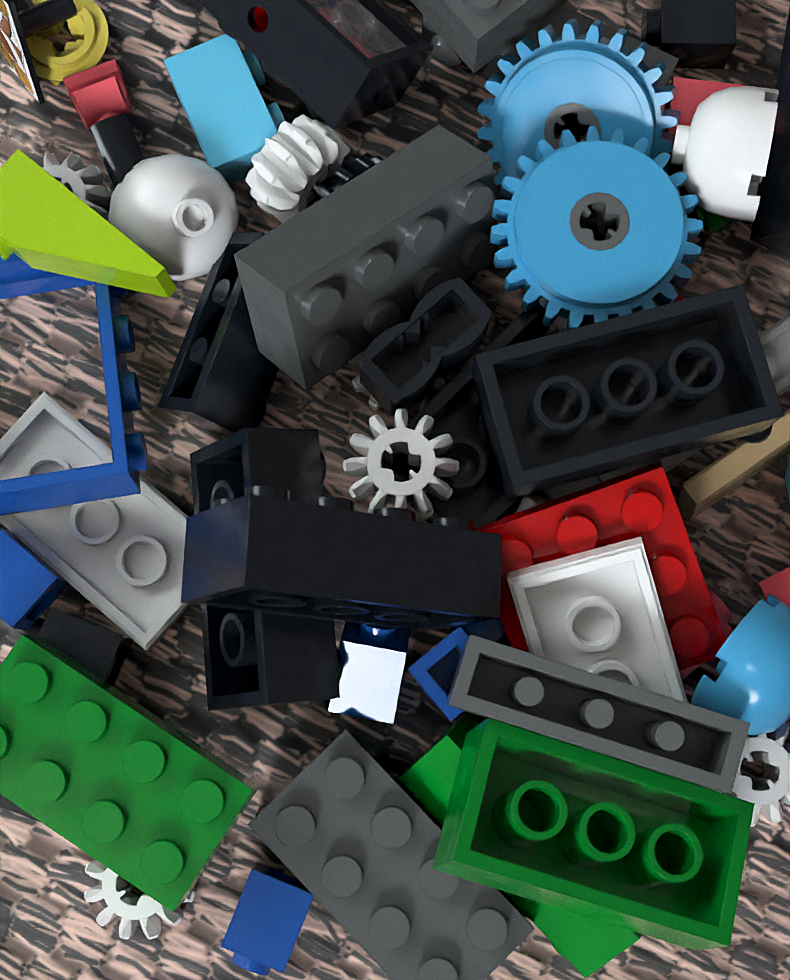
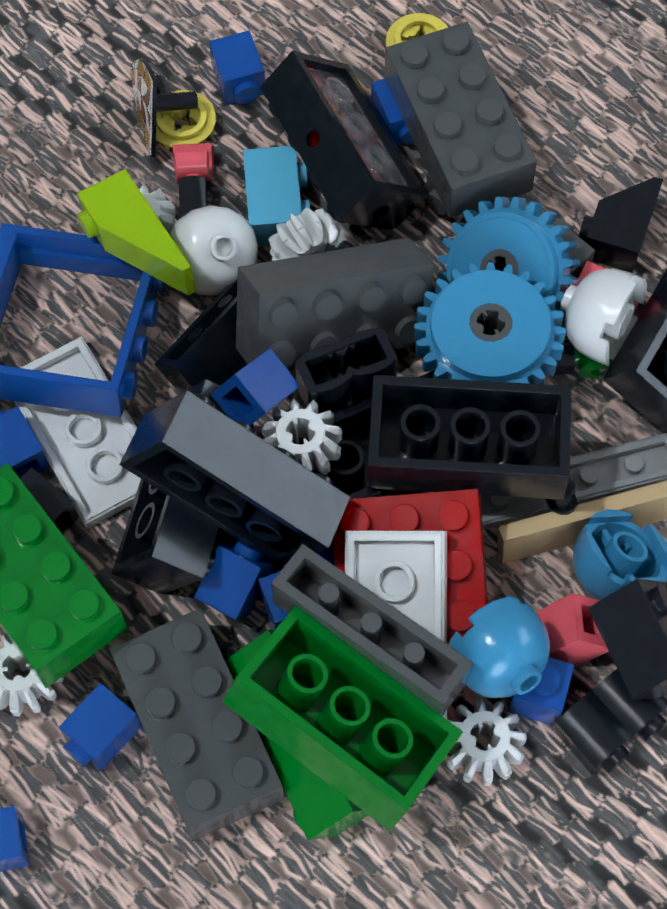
camera: 20 degrees right, 15 degrees down
none -> blue brick [211,348,300,426]

